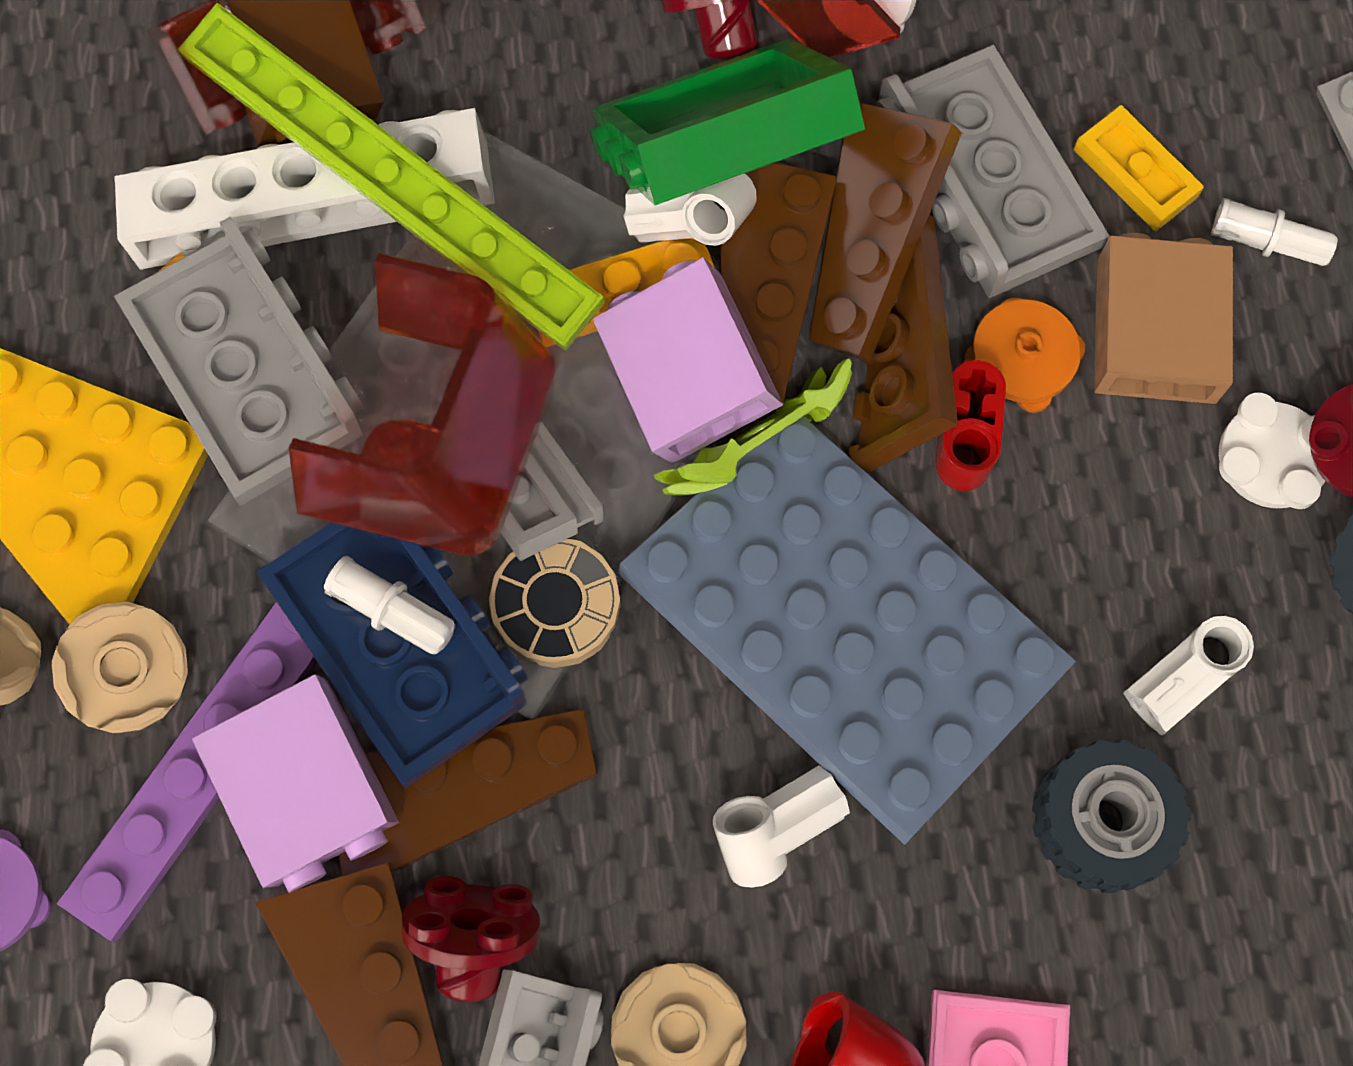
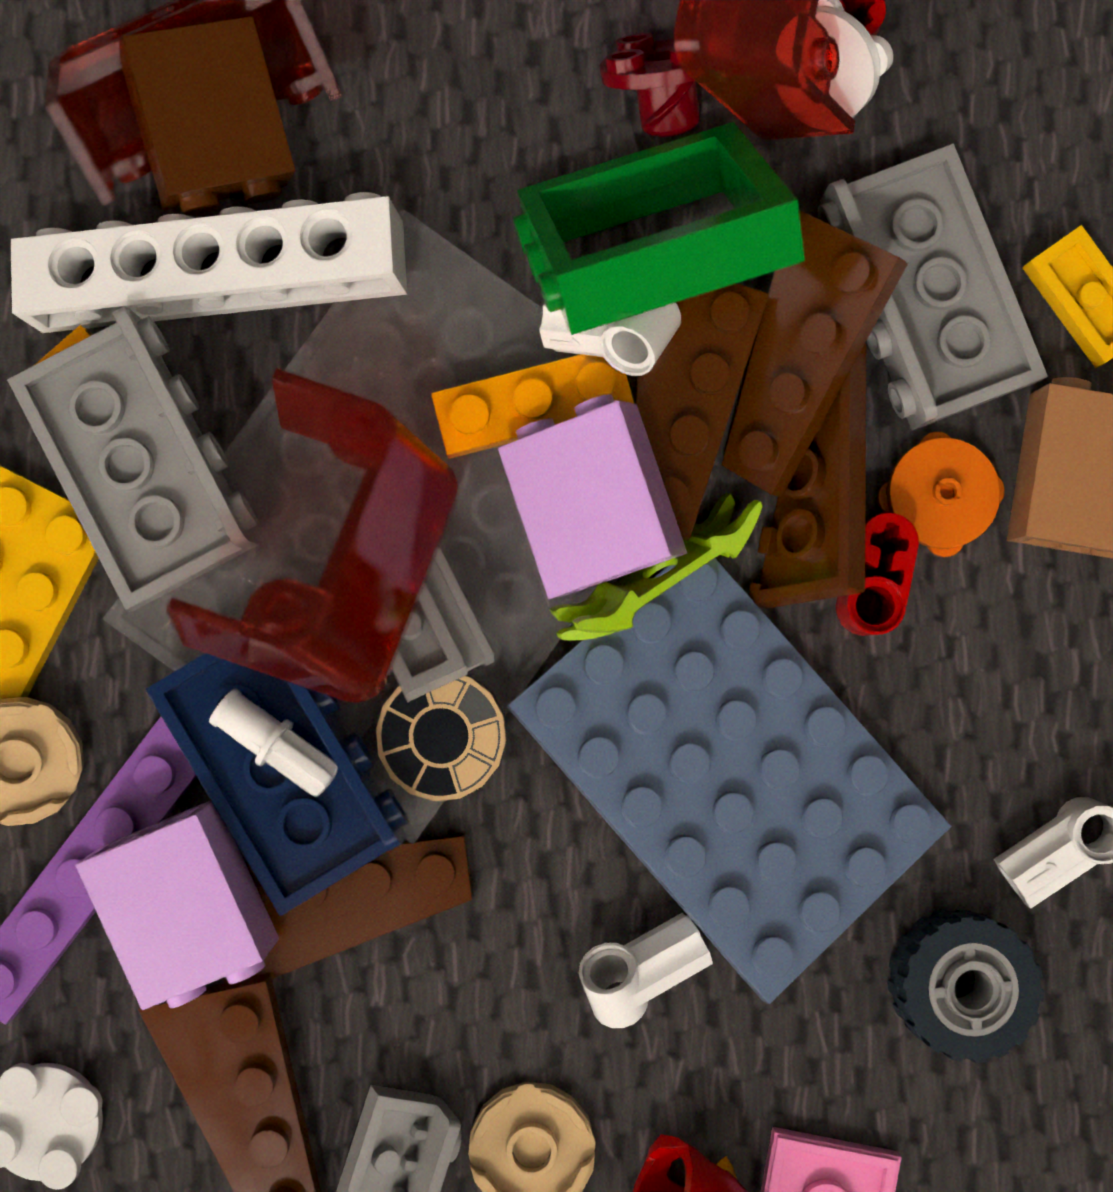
camera: 10 degrees right, 15 degrees up
lime tile [178,3,605,351] -> none
dark red plate [401,876,540,1002] -> none

